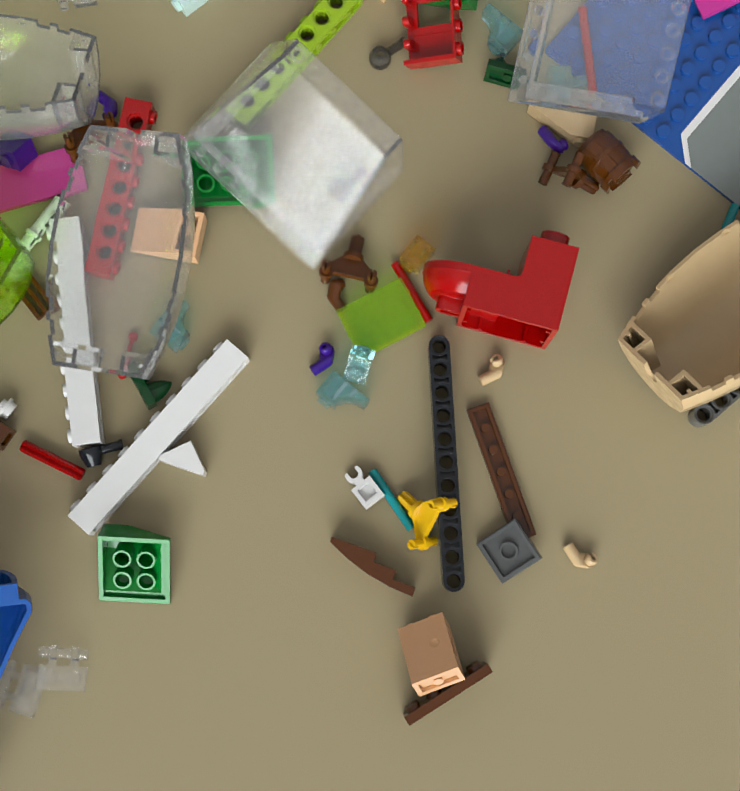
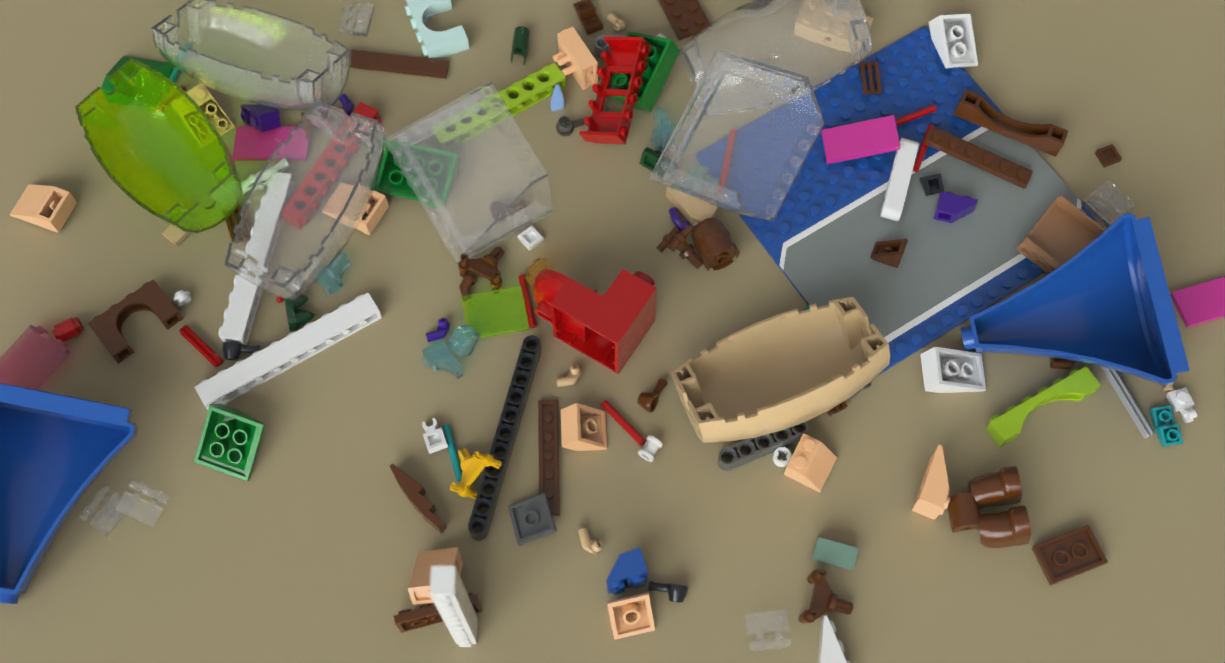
camera: 20 degrees right, 15 degrees down
white slope [158,441,207,477] -> none
none -> reddish brown tile [342,49,449,79]
none -> white brick [430,566,478,647]
none -> white tile [518,225,544,251]
none -> light blue slope [551,84,564,111]
none -> light nougat slope [561,403,607,451]
none -> red bar [600,400,646,446]
none -> blue slope [606,548,648,595]
none -> light nougat slope [607,593,655,640]
none -> reddish brown bar [638,379,668,413]
none -> white bush [638,435,663,462]
none -> black bar [649,581,688,603]

